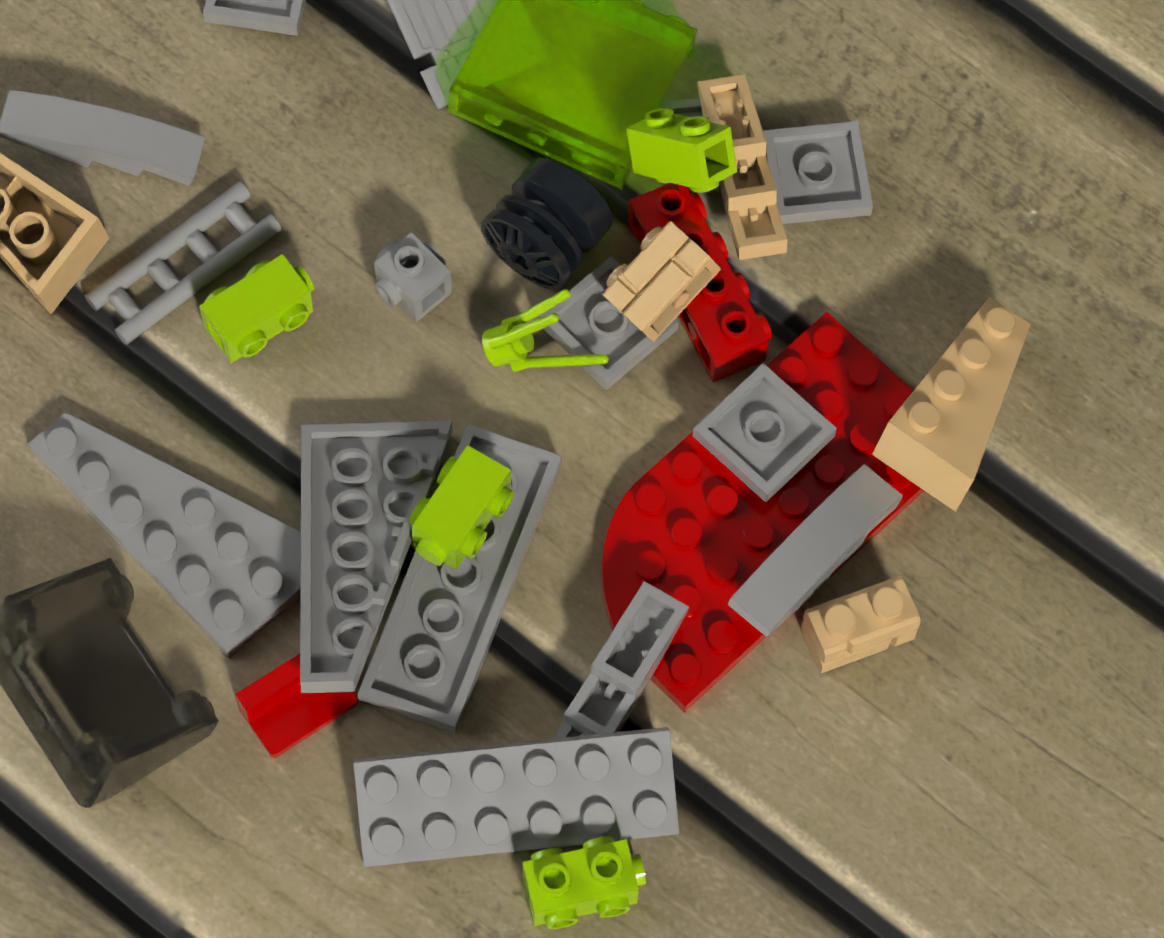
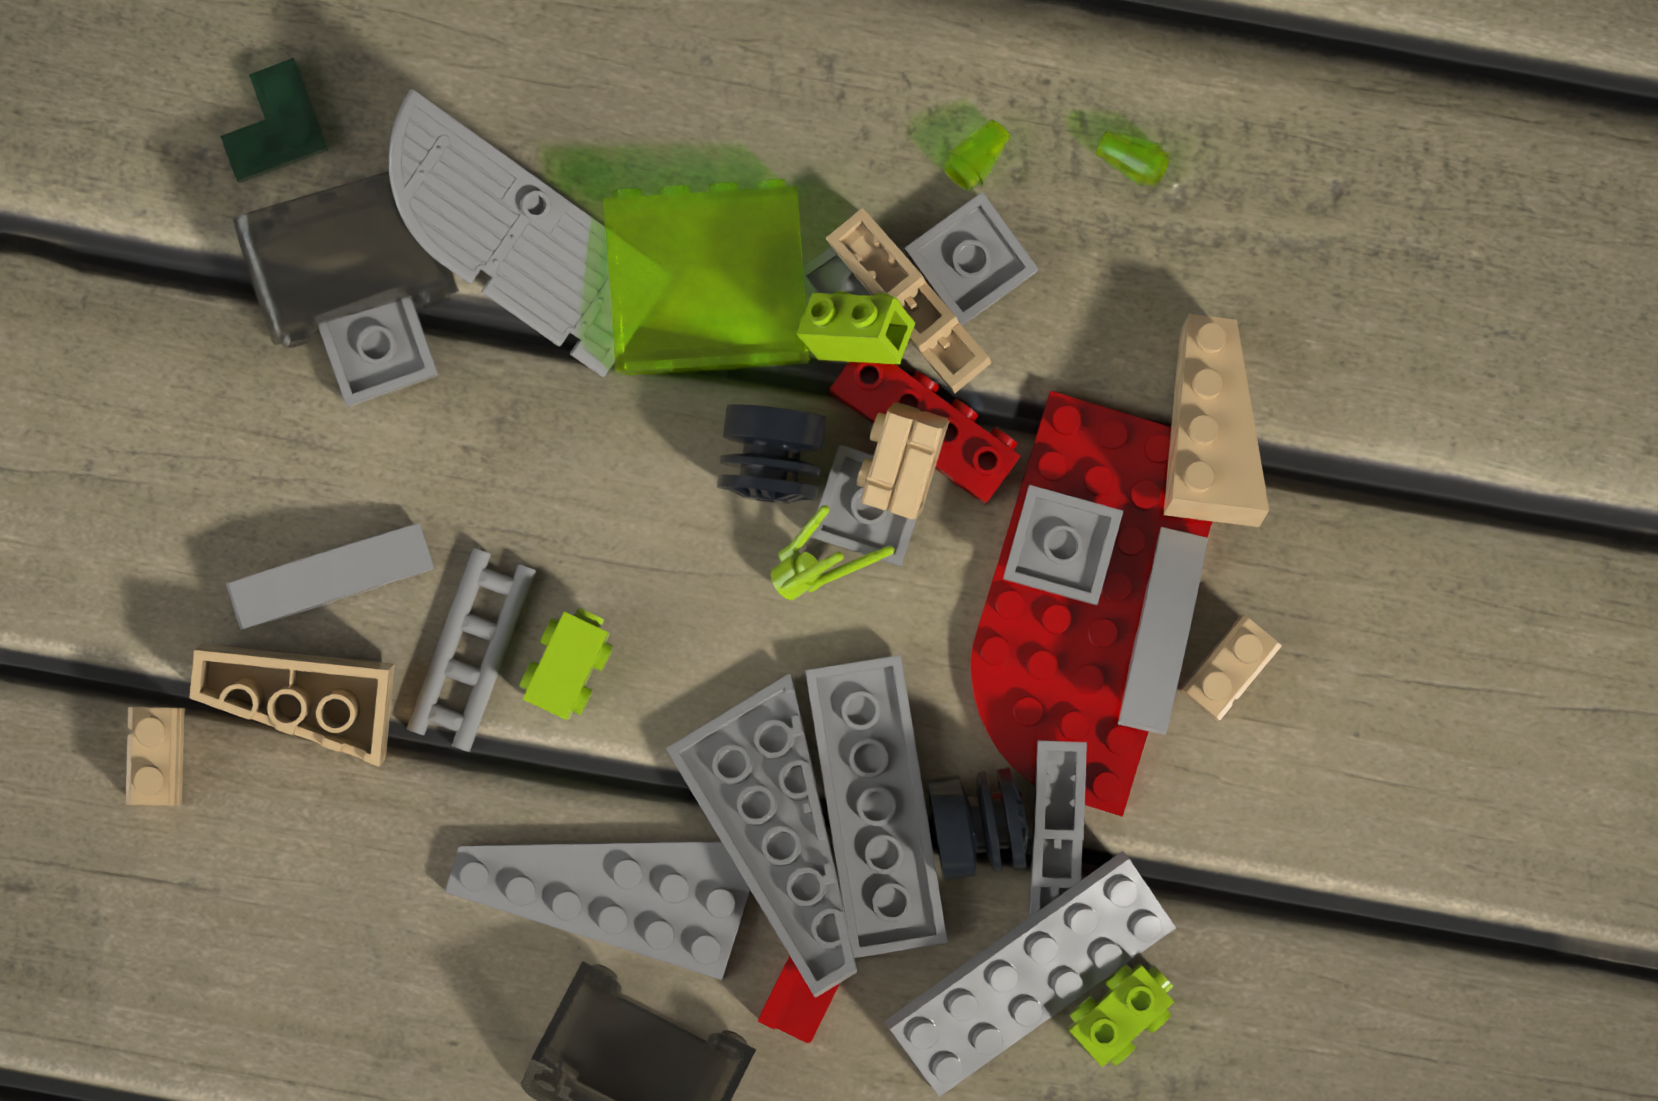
camera: 25 degrees left, 20 degrees up
light grey brick [374,232,452,323] -> none
lime brick [409,445,514,570] -> none
none -> black wheel [927,767,1029,881]
none -> clear neon green cone [942,119,1011,191]
none -> clear neon green cone [1096,130,1171,188]

